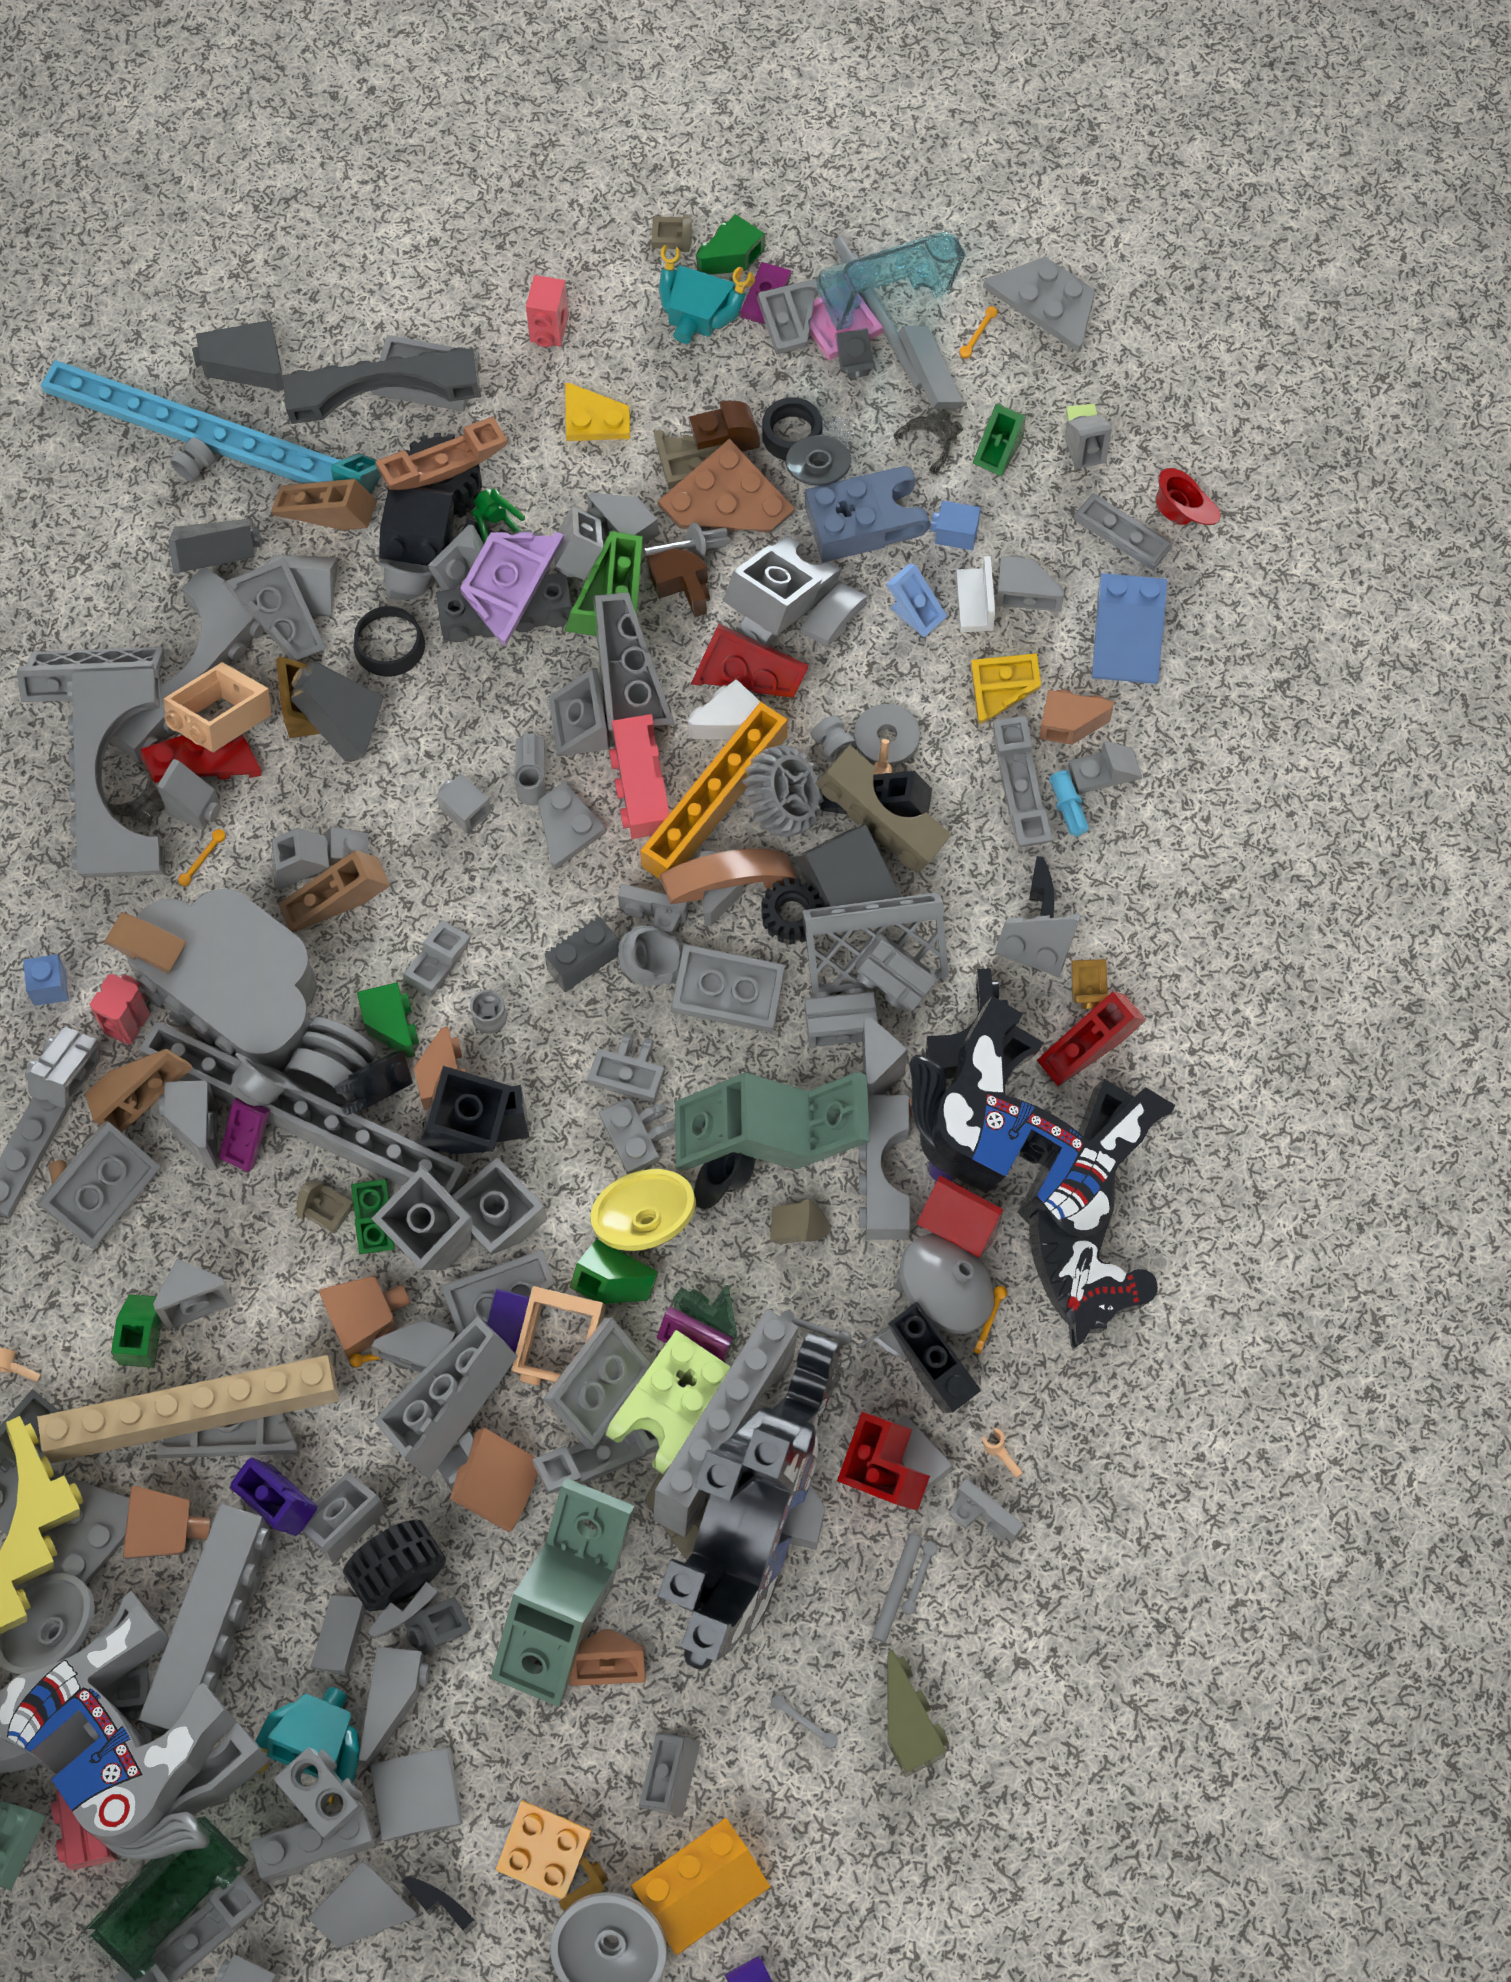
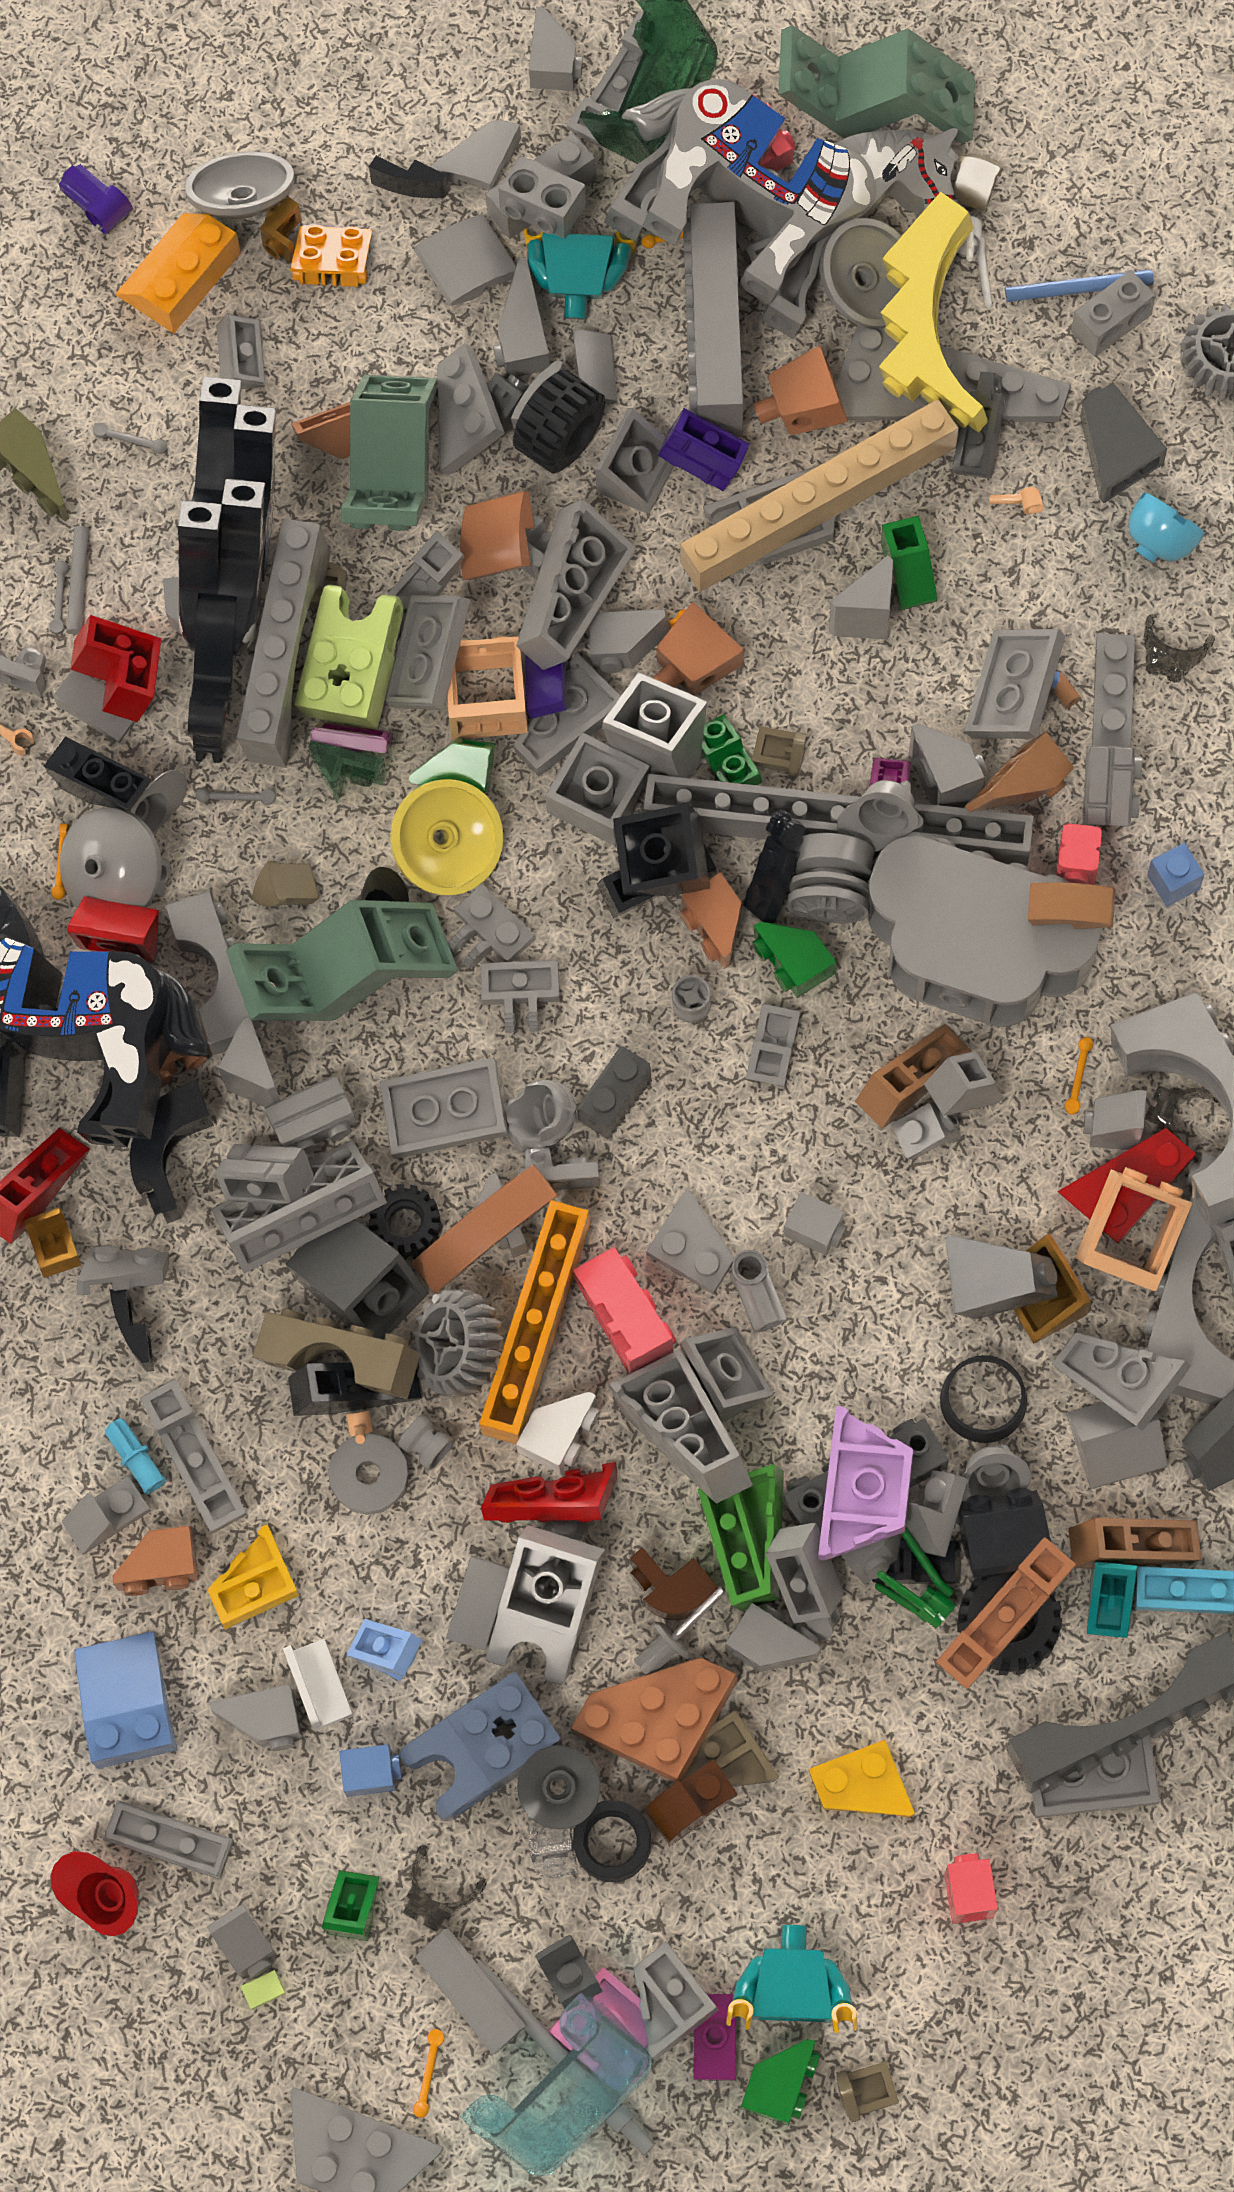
camera: 165 degrees right, 5 degrees up
none -> light grey wing [437,343,505,475]

